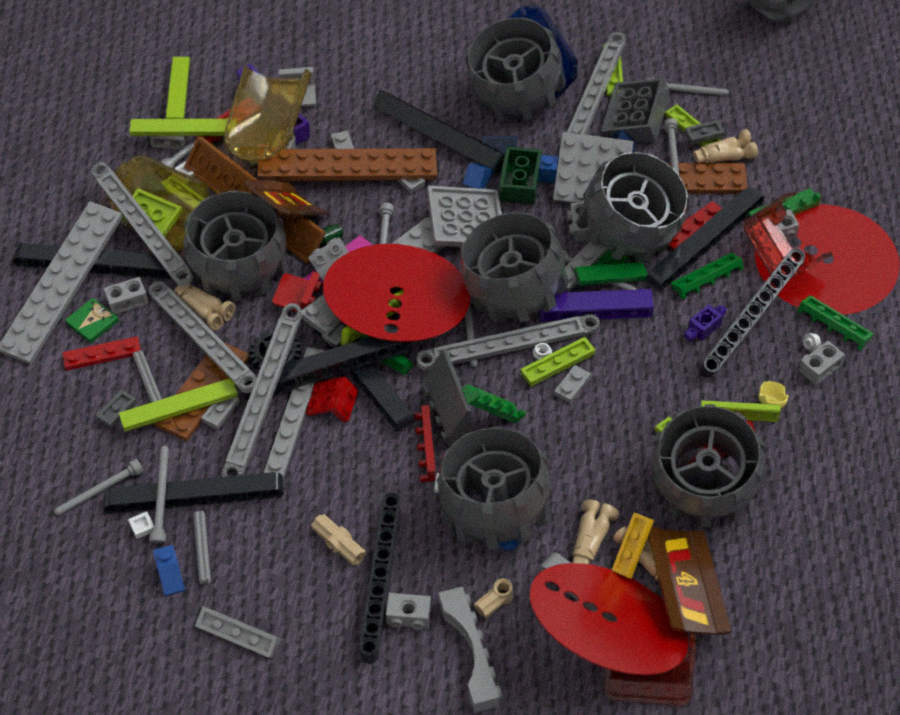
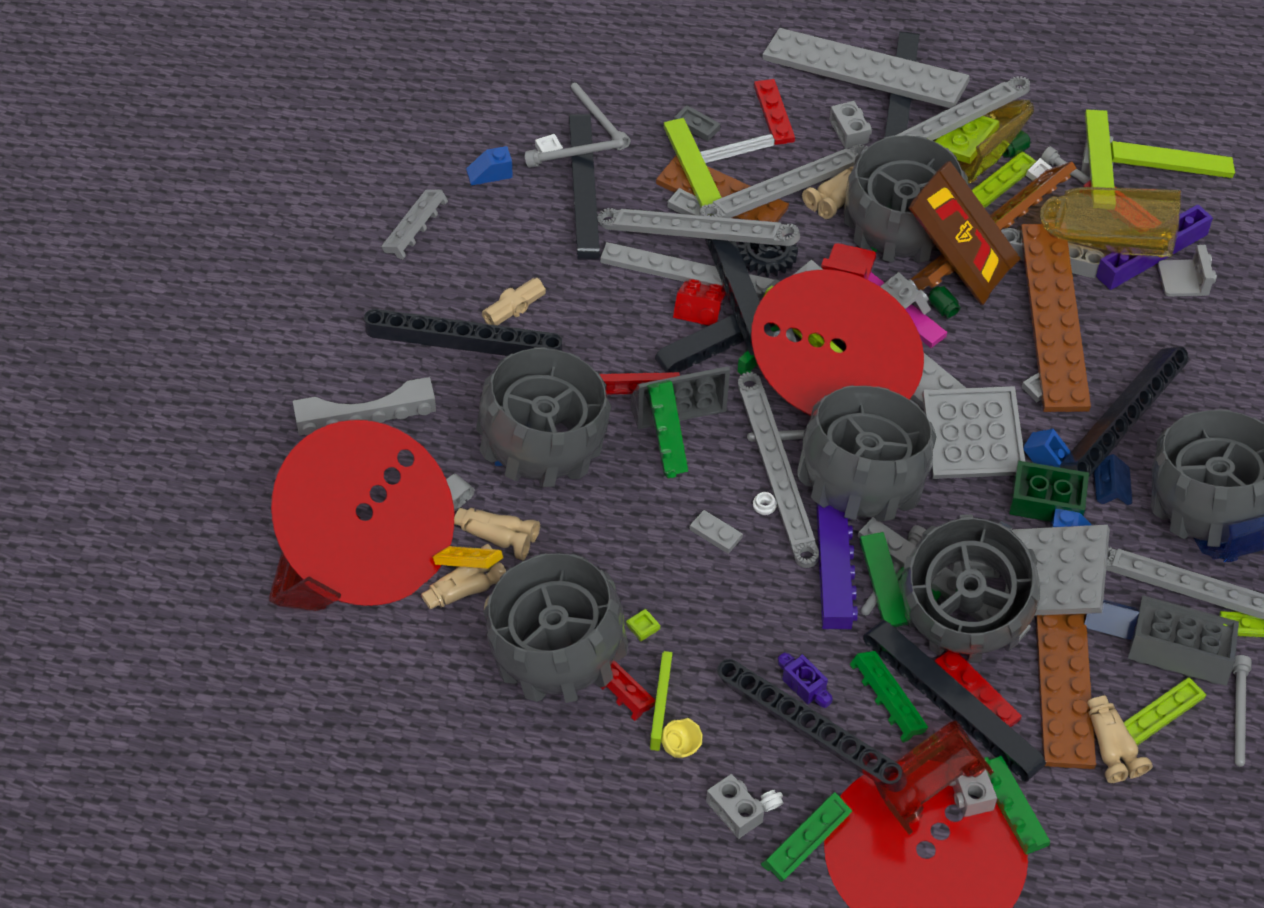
camera: 90 degrees right, 0 degrees up
green tile [65,298,119,343] -> none
light grey axle [194,511,211,584] -> none
light grey plate [331,130,354,149] -> none
light grey piece [379,203,394,244] -> none
light grey brick [386,593,431,630] -> none
tan piece [474,579,513,619] -> none
lime plate [520,337,595,387] -> none
reddish brown hinge [648,526,732,635] -> none
light grey piece [664,118,679,174] -> none
dark grey plate [685,120,725,145] -> none

